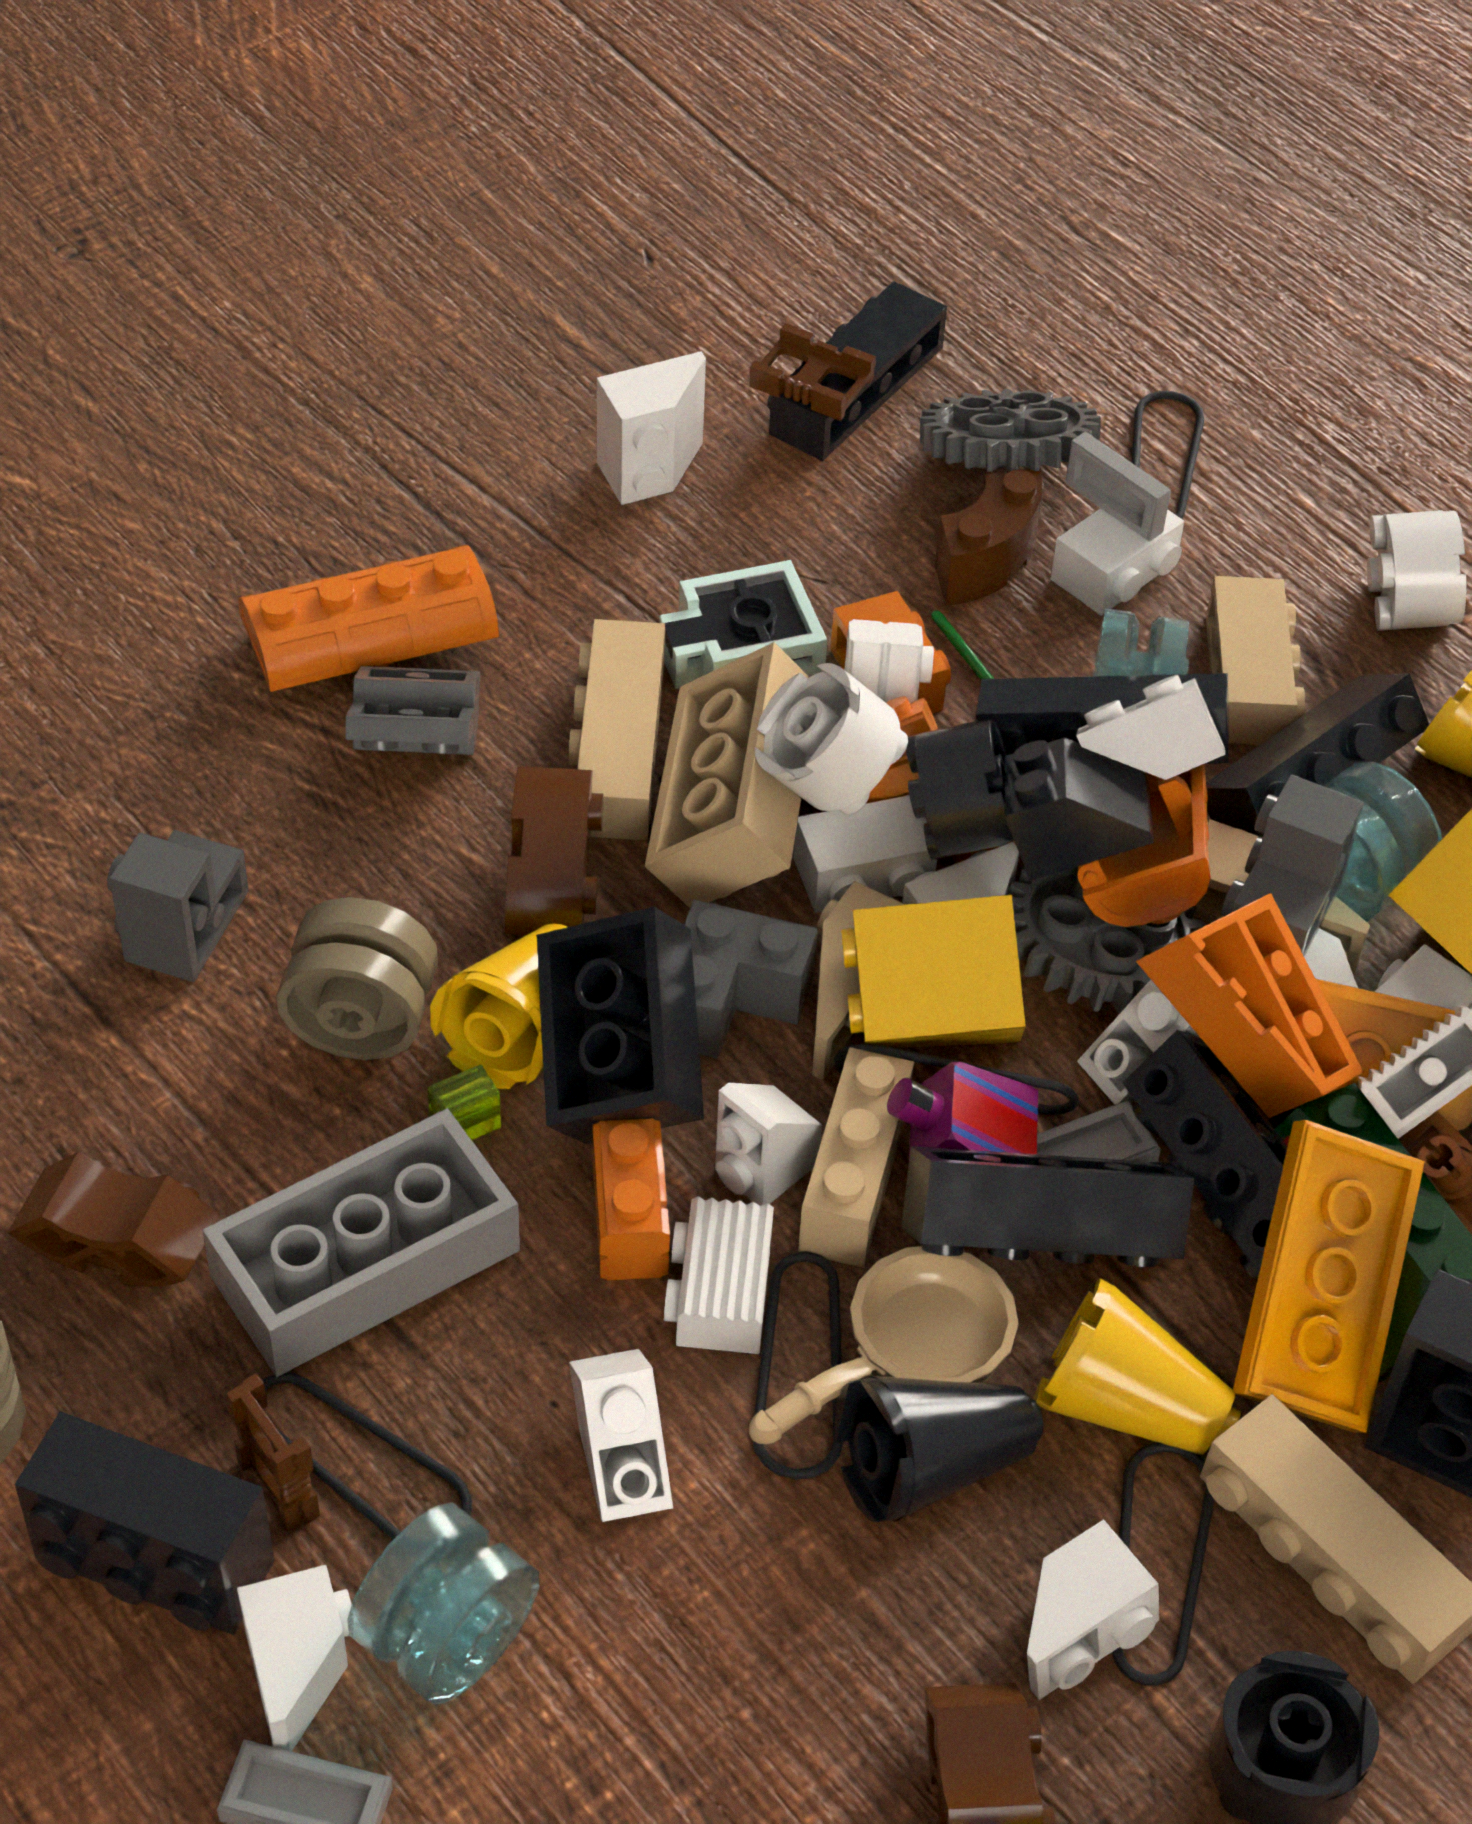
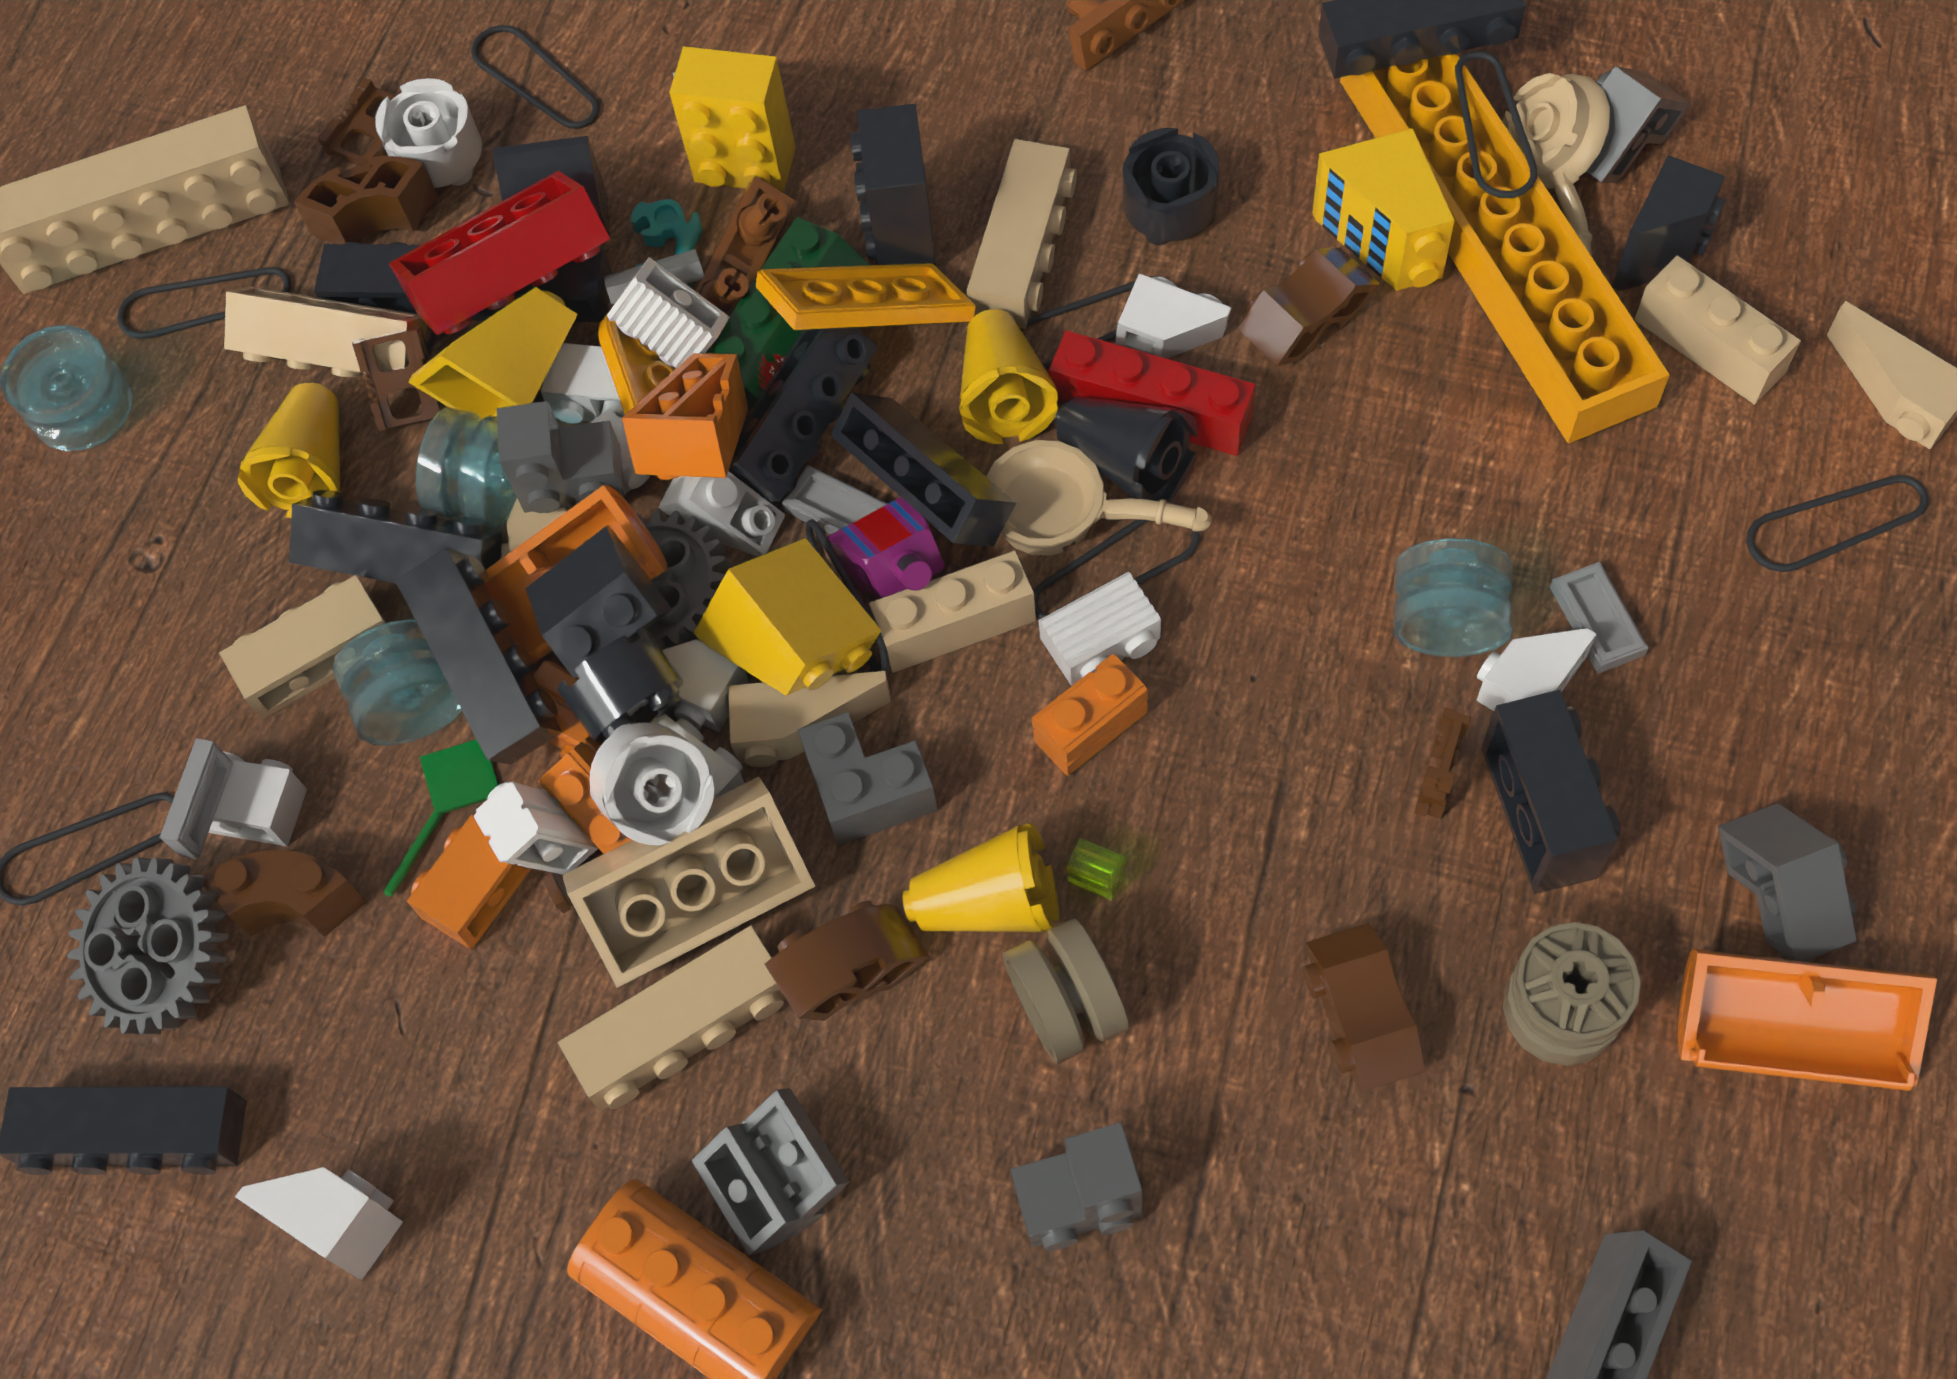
camera: 115 degrees left, 15 degrees up
light grey brick [203,1108,520,1377] -> none
black piece [262,1373,472,1549] -> none
black brick [536,907,704,1144] -> none
white slope [569,1349,673,1522] -> none
piece [659,560,827,689] -> none
white slope [715,1083,822,1206] -> none
reddish brown piece [749,323,876,421] -> none
white slope [1076,675,1225,780] -> none
white brick [1367,510,1466,631] -> none
none -> red brick [1049,330,1256,456]

